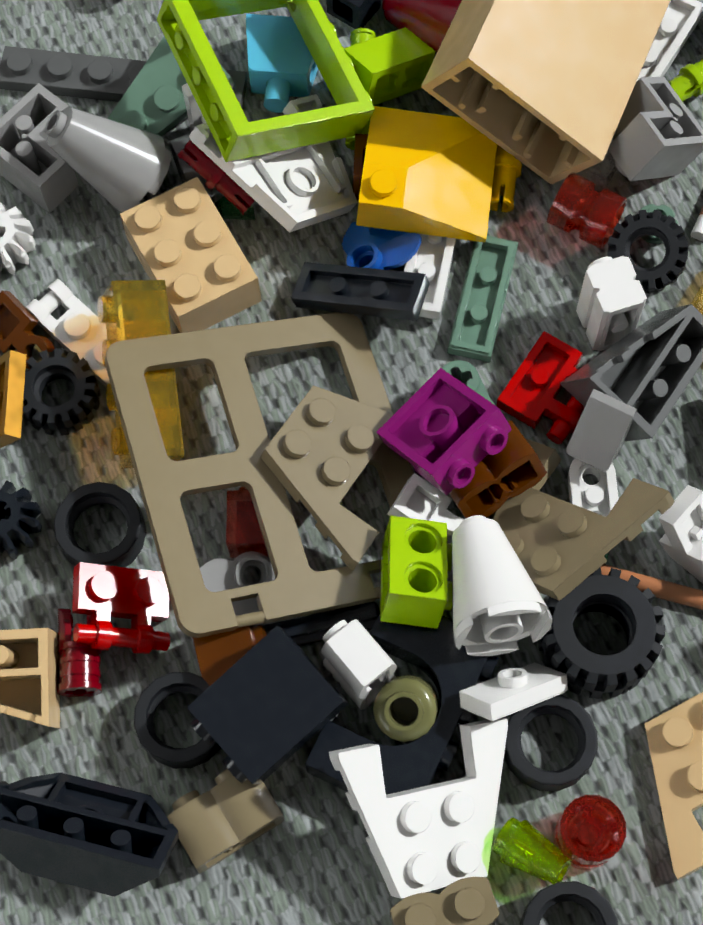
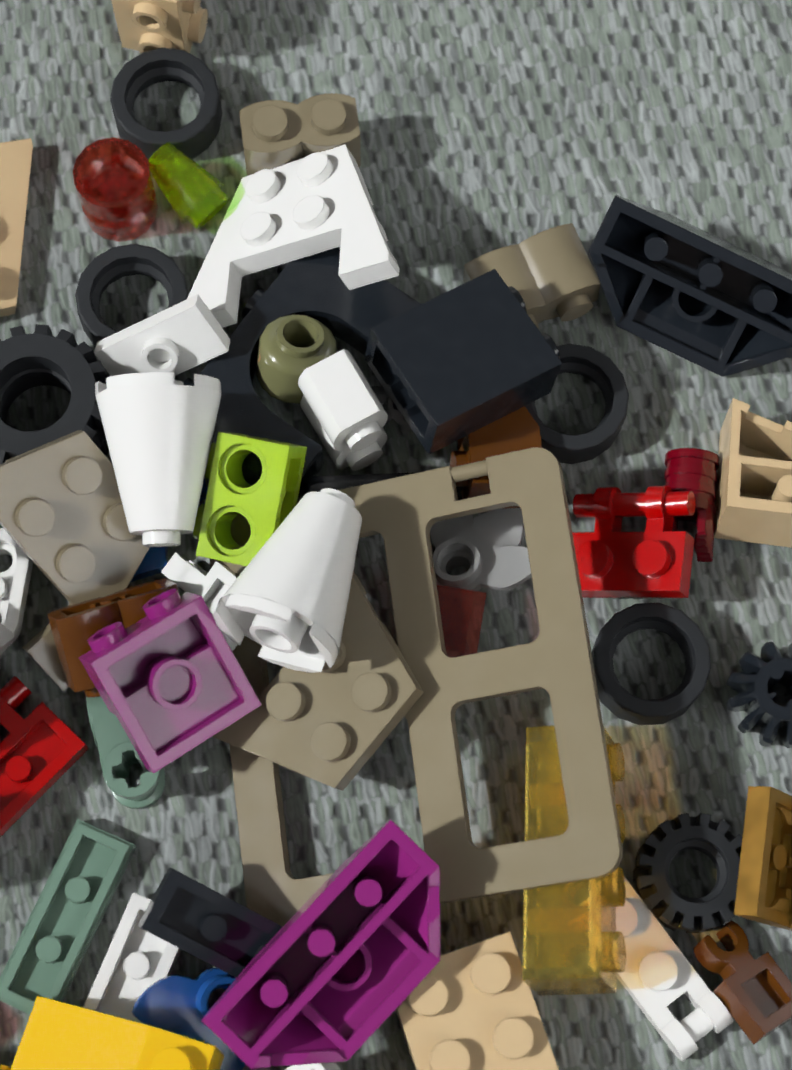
camera: 175 degrees left, 5 degrees up
none -> magenta wedge [202,819,440,1069]
none -> white cone [213,488,362,673]

